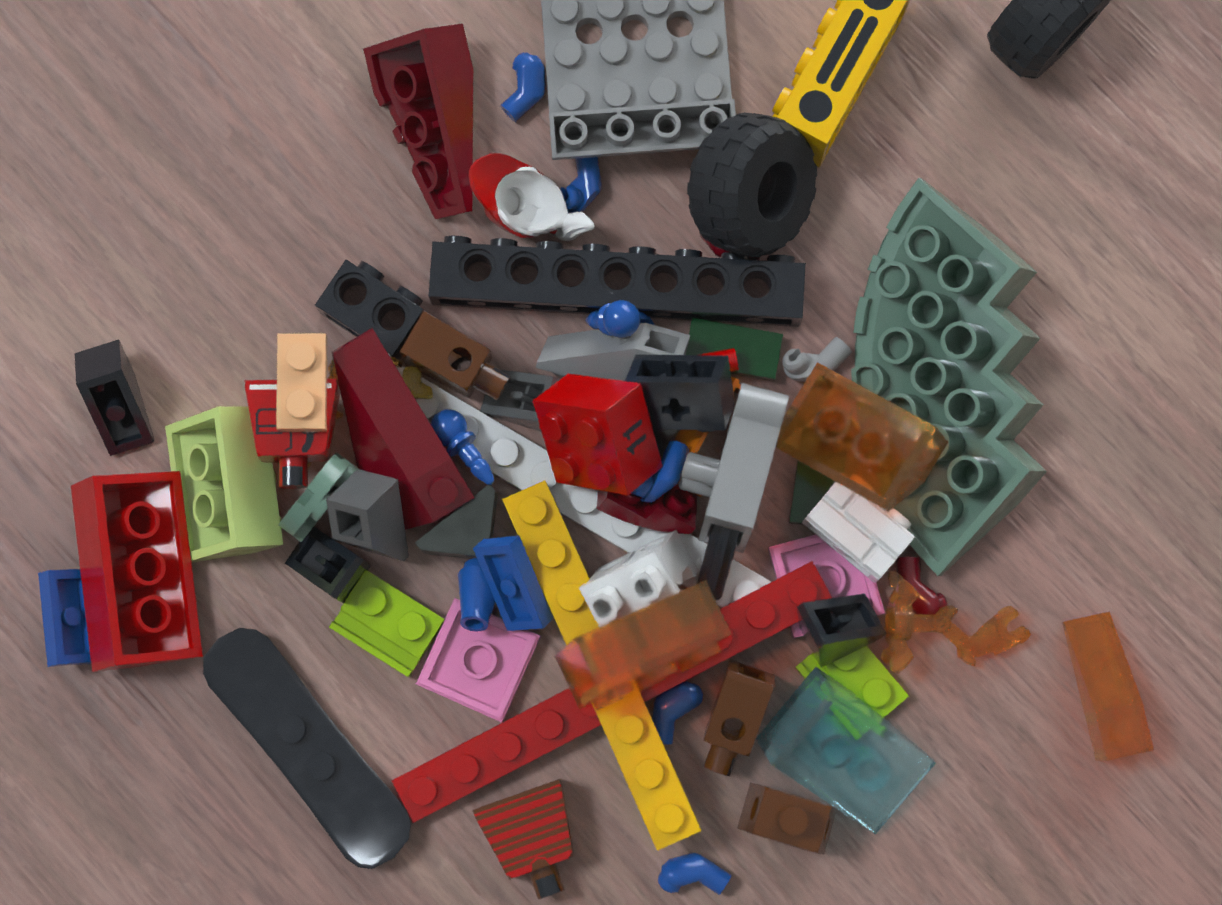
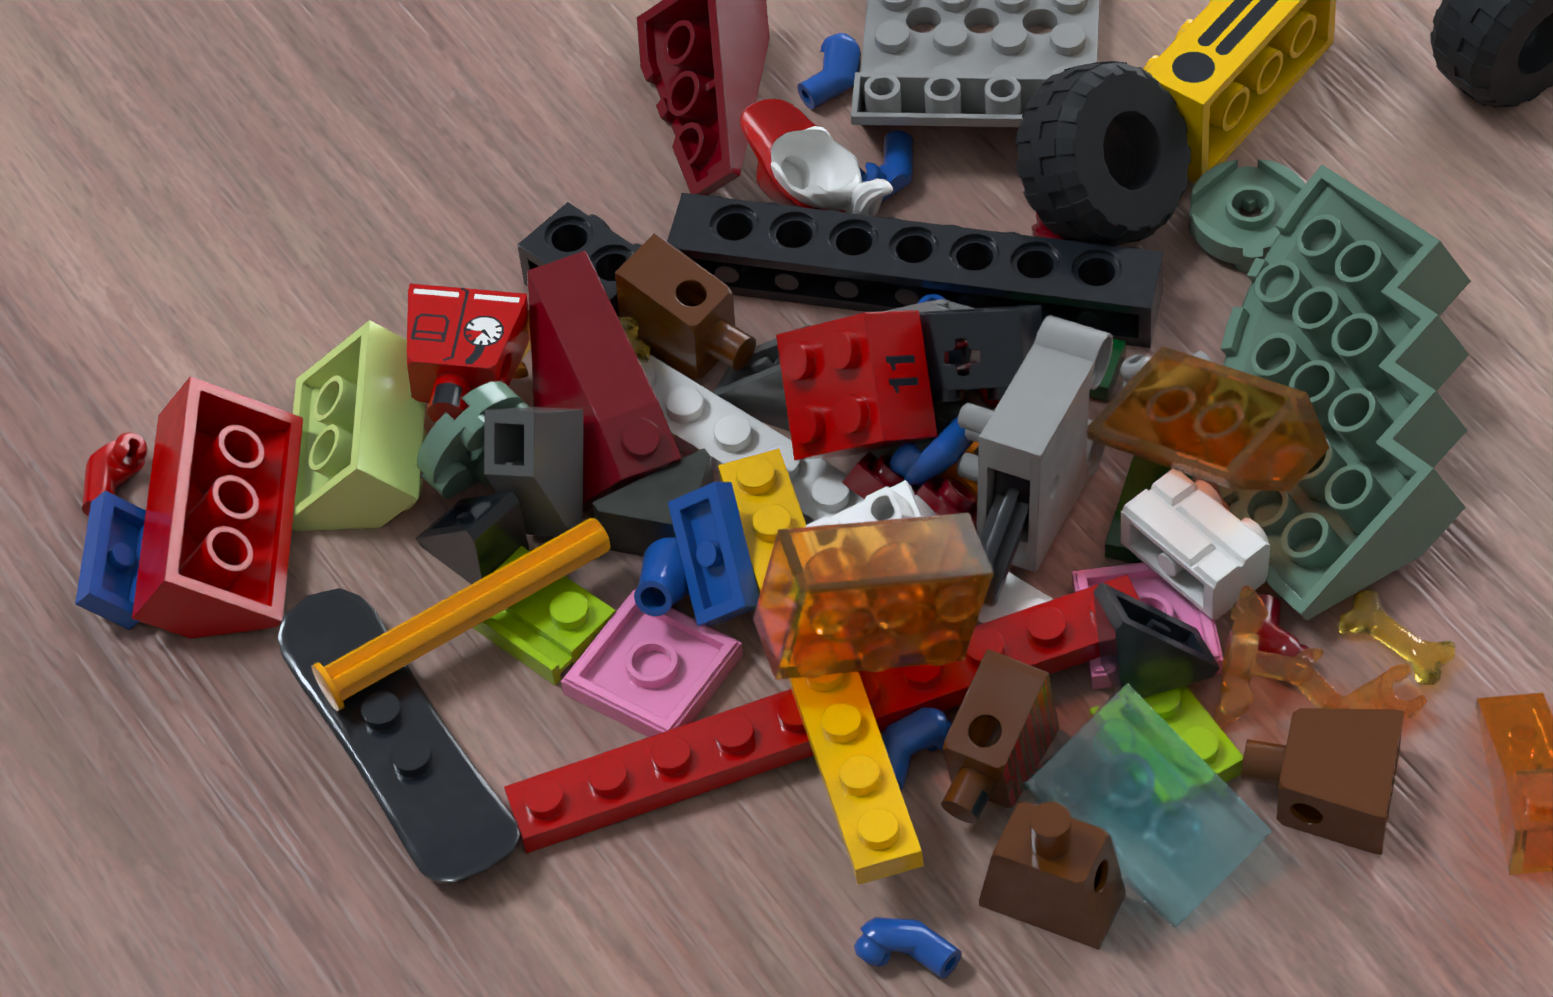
camera: 10 degrees right, 30 degrees down
black slope [74,339,154,456] -> none
light nougat plate [276,333,327,432] -> none
blue bar [430,409,494,485] -> none
torso [473,779,574,900] -> none
blue bar [586,300,640,338] -> none
none -> red arm [82,432,148,516]
none -> light orange axle [312,518,611,711]
none -> sand green plate [1189,159,1305,273]
none -> reddish brown torso [1241,708,1404,855]
none -> clear yellow piece [1339,590,1455,685]

